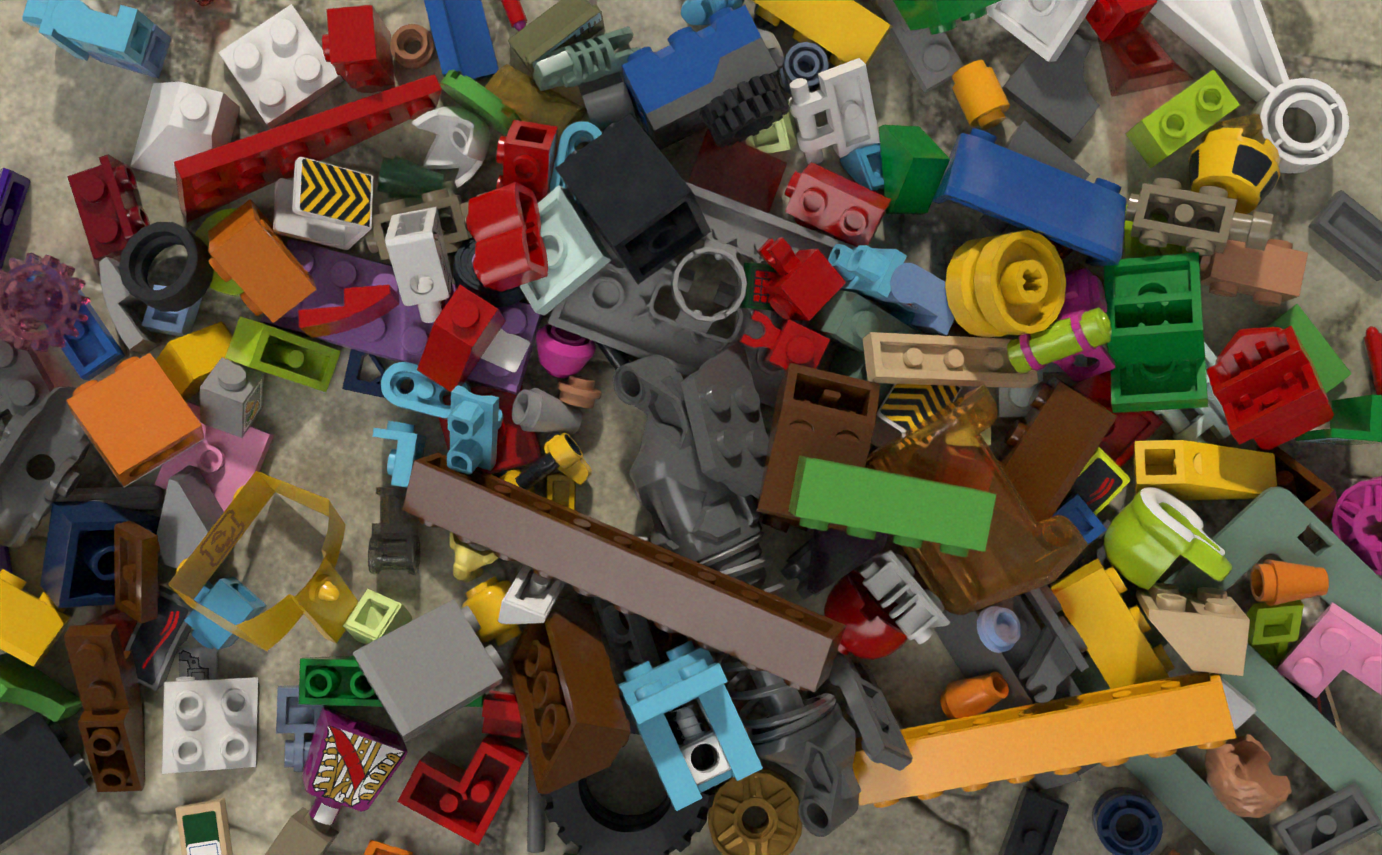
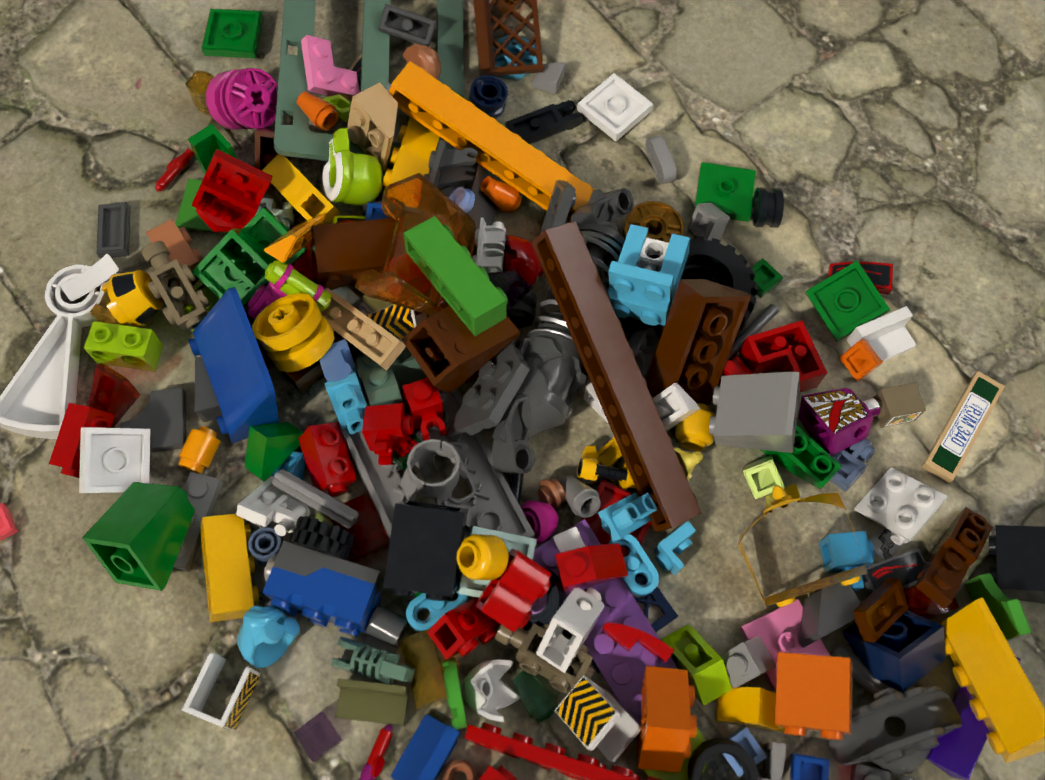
camera: 140 degrees left, 20 degrees down
clear smoke connector [368,487,421,575] -> none
none -> white sticker [60,254,119,301]
none -> light orange slope [264,213,326,263]
none -> light grey axle [272,469,359,528]
none -> yellow head [457,534,509,580]

